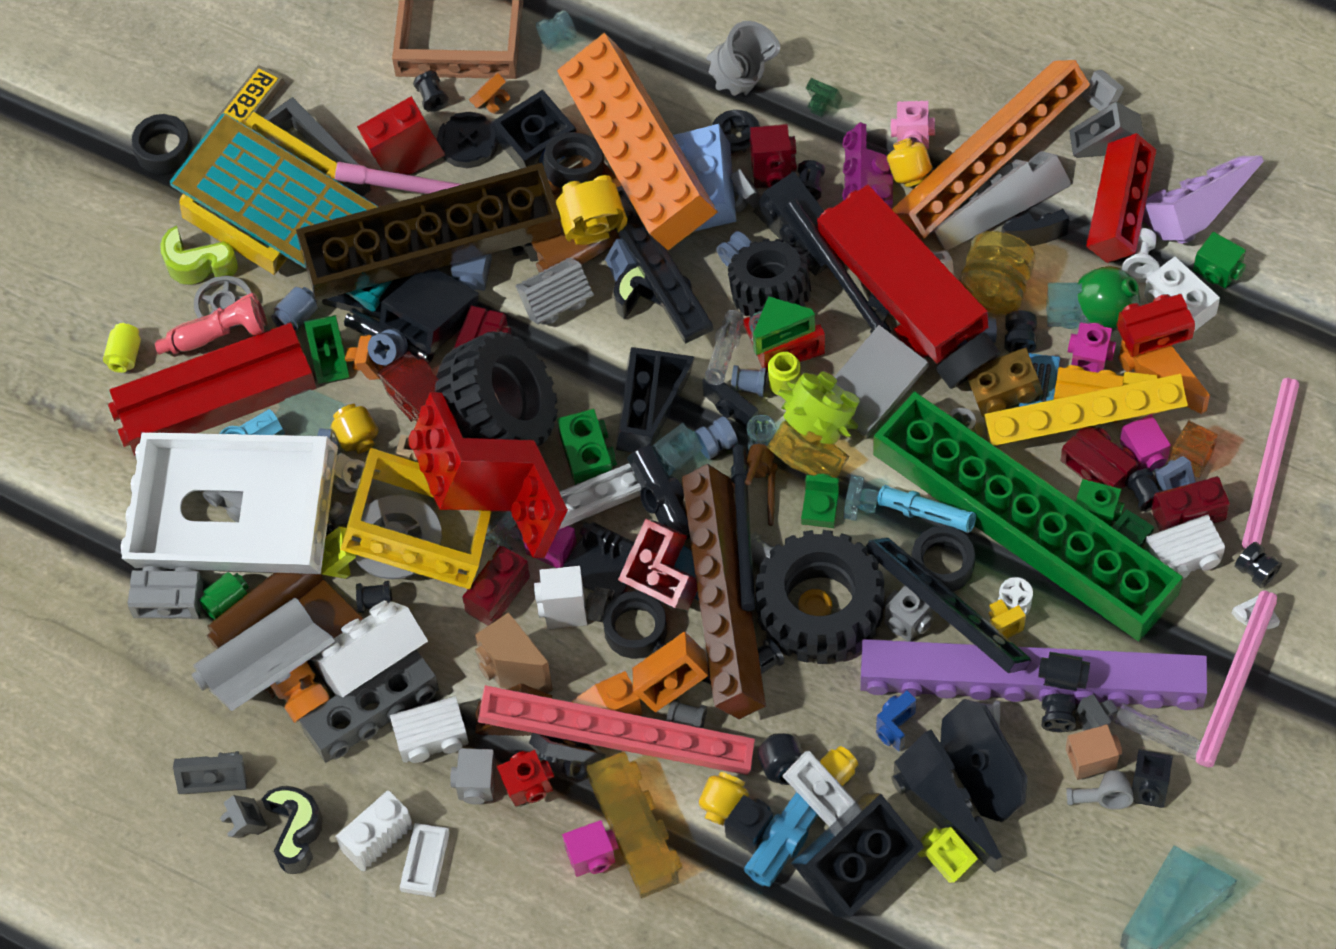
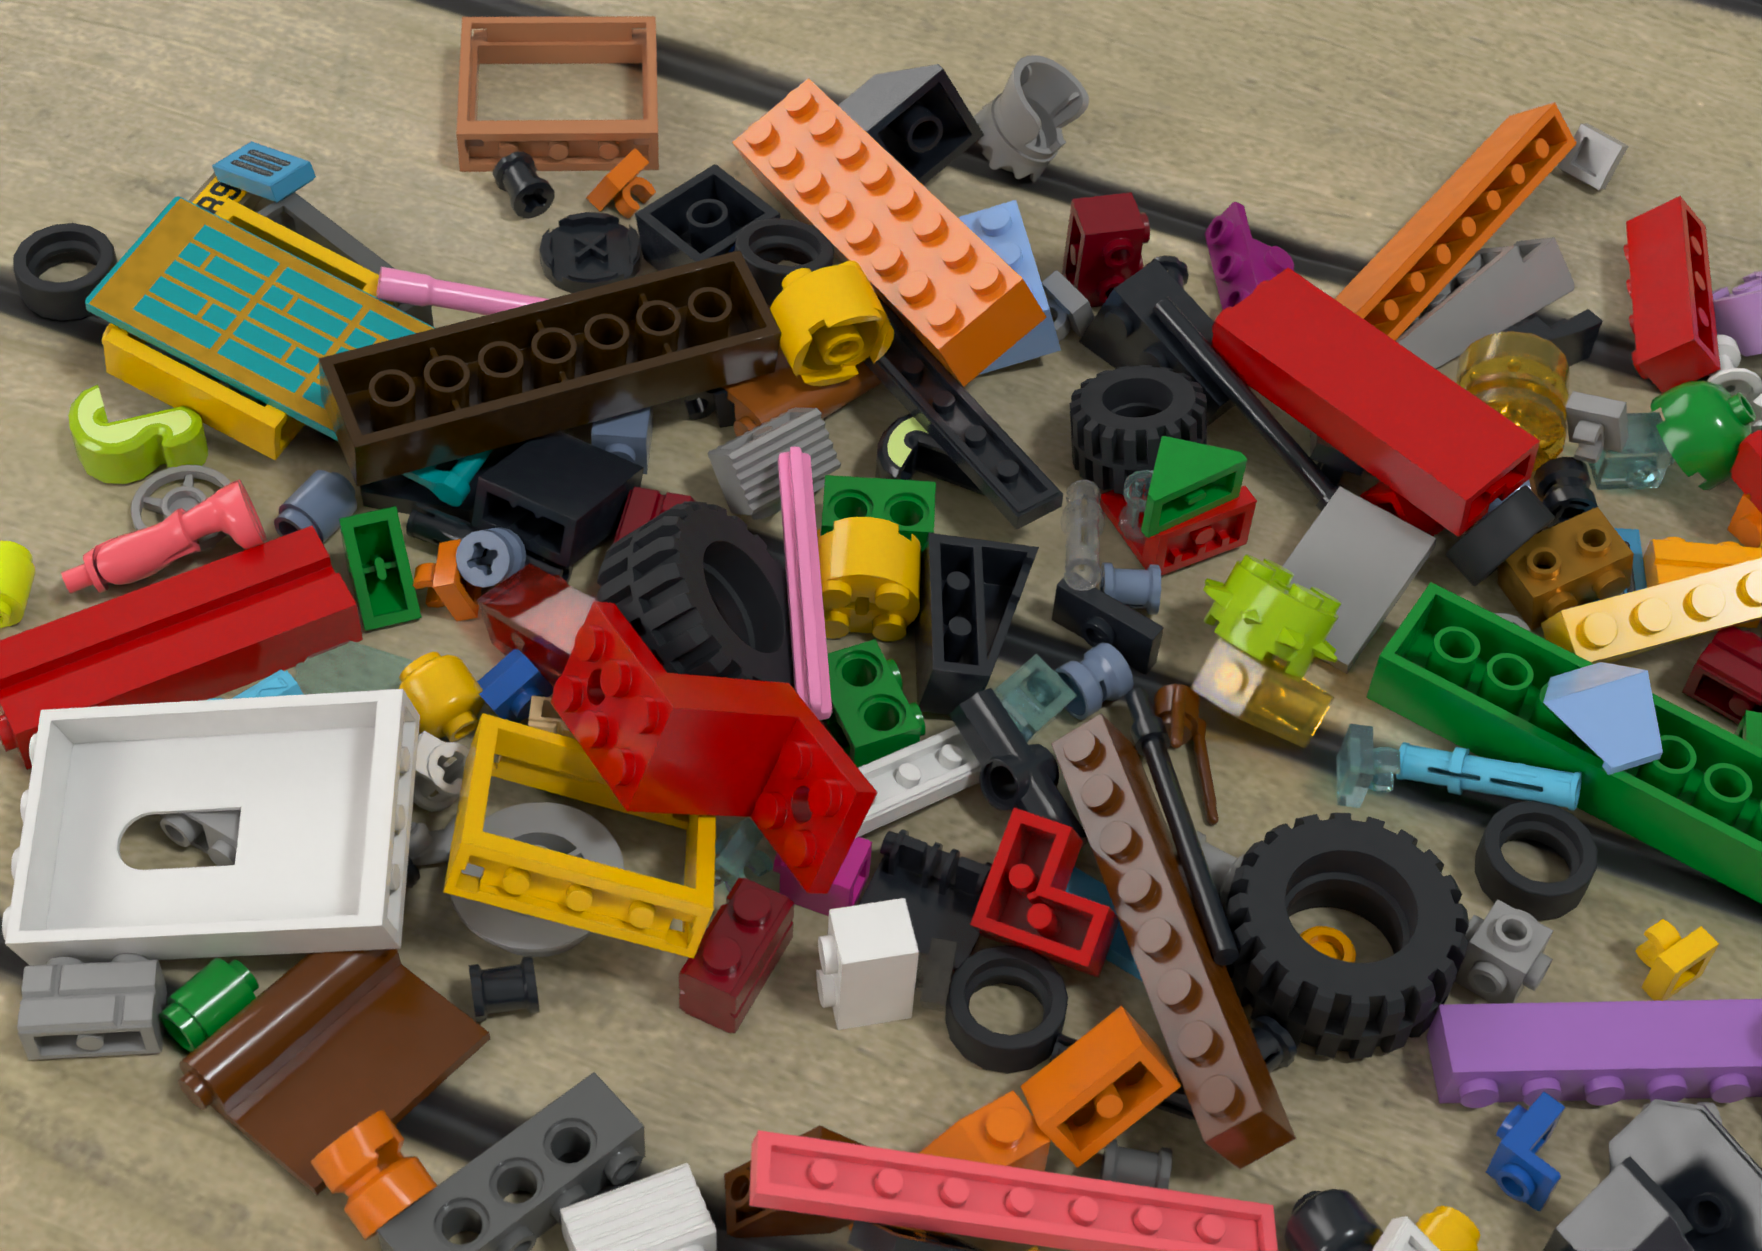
camera: 15 degrees left, 10 degrees down
light grey door [191,598,335,711] -> none
white brick [309,601,428,697] -> none
neon yellow bracket [321,526,356,579] -> none
red slope [357,96,445,175] -> none
medium nougat slope [475,612,553,694] -> none
clear light blue wheel [536,10,577,50] -> none
sand blue tile [605,239,636,281] -> none
black gear [712,109,760,154] -> none
sand blue wheel [717,231,752,267] -> none
clear light blue bush [747,415,776,450] -> none
neon yellow brick [768,352,801,396] -> none
green bracket [801,474,839,528] -> none
clear green tile [805,78,843,117] -> none
black tile [866,537,1032,674] -> none
yellow head [887,138,932,187] -> none
bright pink brick [891,101,935,149] -> none
white wheel [998,577,1033,615] -> none
dark pink brick [1067,322,1116,373] -> none
dark grey slope [1069,101,1145,158] -> none
none -> dark azure tile [212,141,316,203]
none -> blue bracket [477,649,554,723]
none -> bright pink axle [778,446,832,721]
none -> yellow brick [817,517,921,641]
none -> green brick [821,475,936,553]
none -> black slope [838,64,984,185]
none -> light blue slope [1543,662,1663,775]
none -> light grey tile [1566,391,1629,464]

